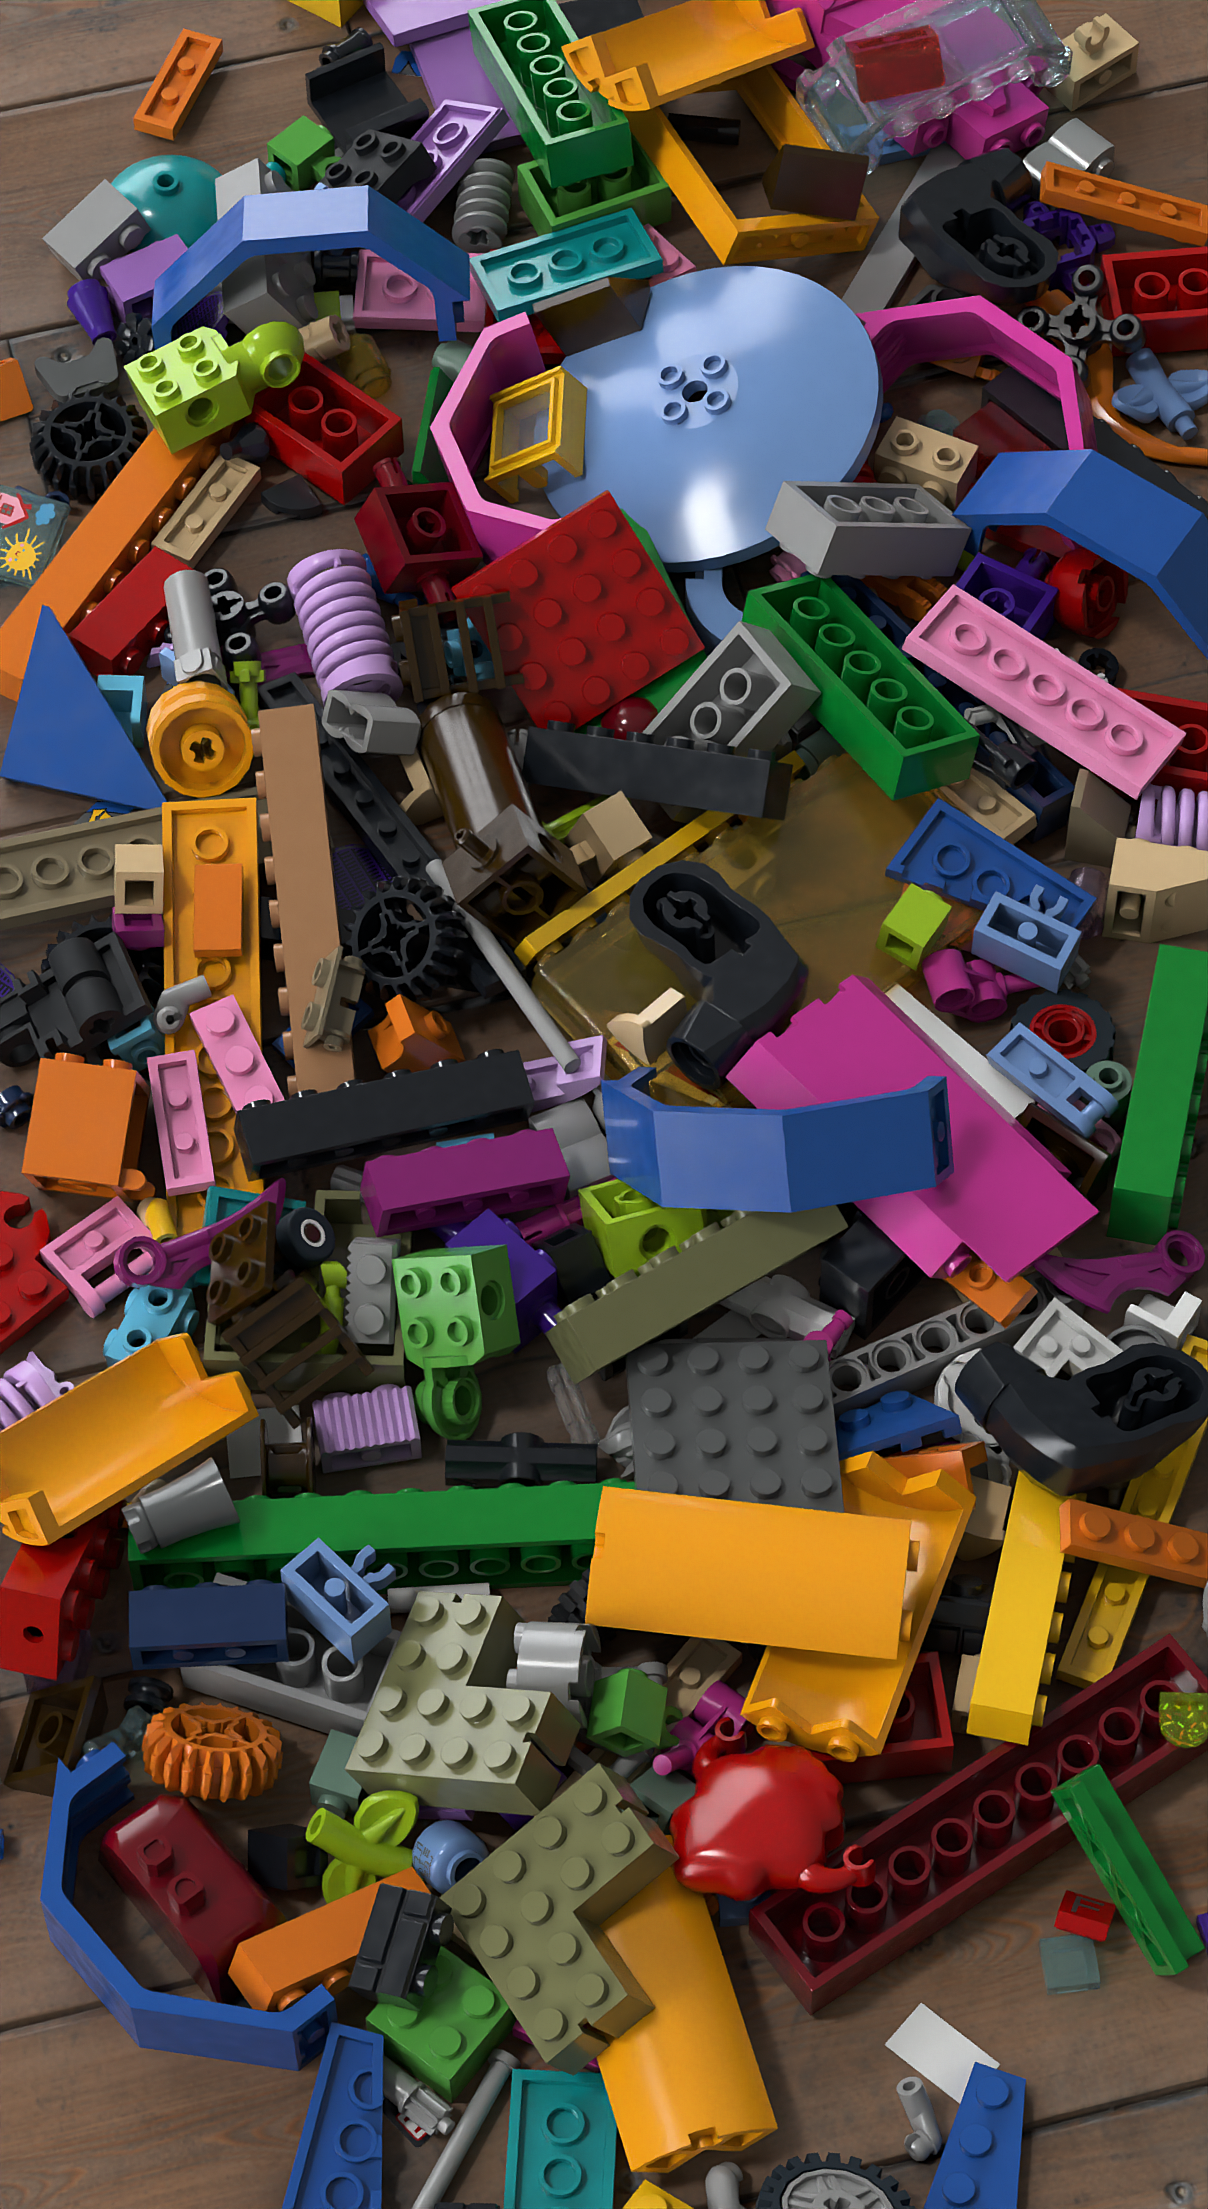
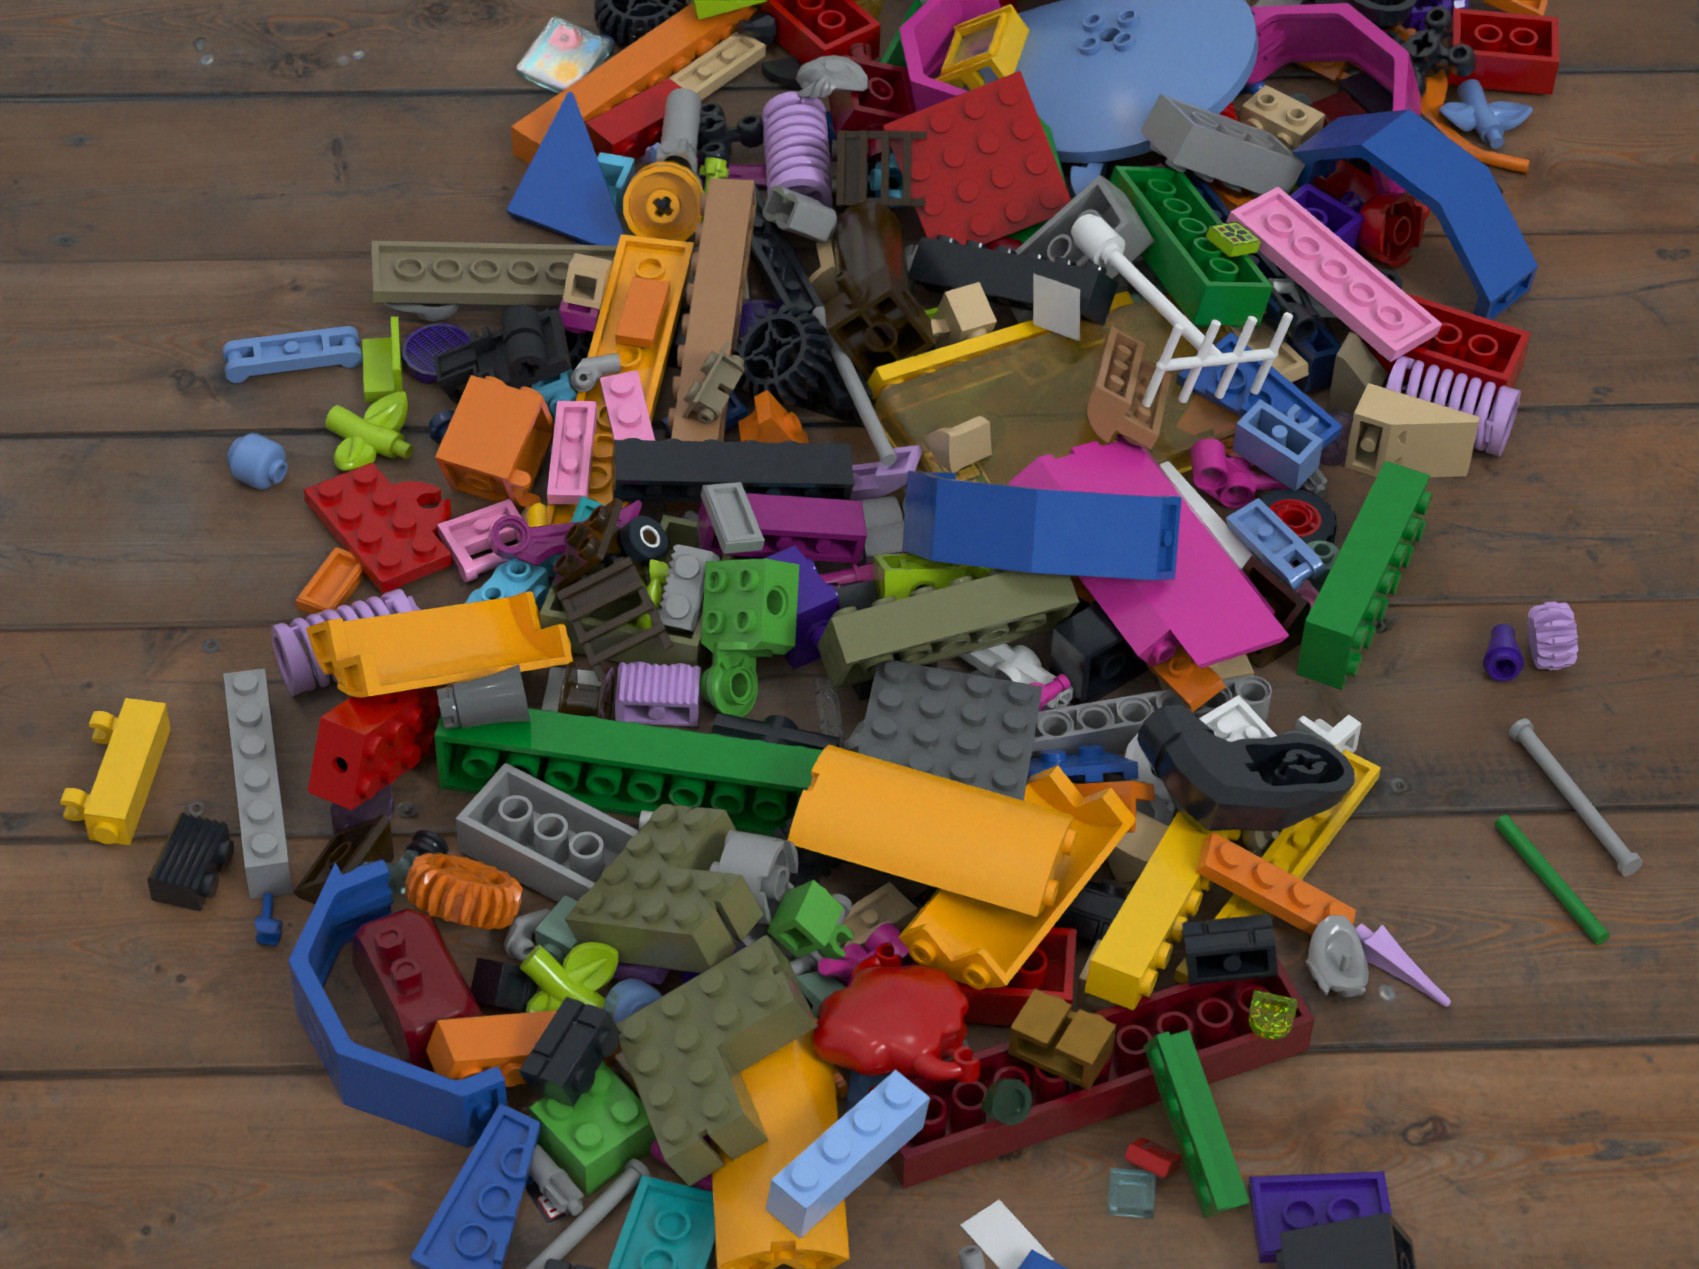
camera: 10 degrees right, 10 degrees down
dark blue brick [129,1579,289,1670] -> none
medium blue brick [280,1537,396,1664] -> none
black piece [629,860,809,1091] -> none
lime brick [875,883,952,971] -> none
magenta piece [1032,1230,1205,1314] -> none
none -> light grey arm [503,908,551,961]
none -> light grey tile [701,482,765,554]
none -> light blue brick [766,1070,930,1239]
none -> light grey hat [796,55,868,99]
none -> clear green tile [981,1078,1032,1125]
none -> pearl gold piece [1008,989,1116,1090]
none -> white sticker [1033,274,1080,341]
none -> white piece [1071,214,1293,408]
none -> medium nougat brick [1087,326,1172,449]
none -> black brick [1182,914,1278,985]
none -> lime tile [1206,222,1261,257]

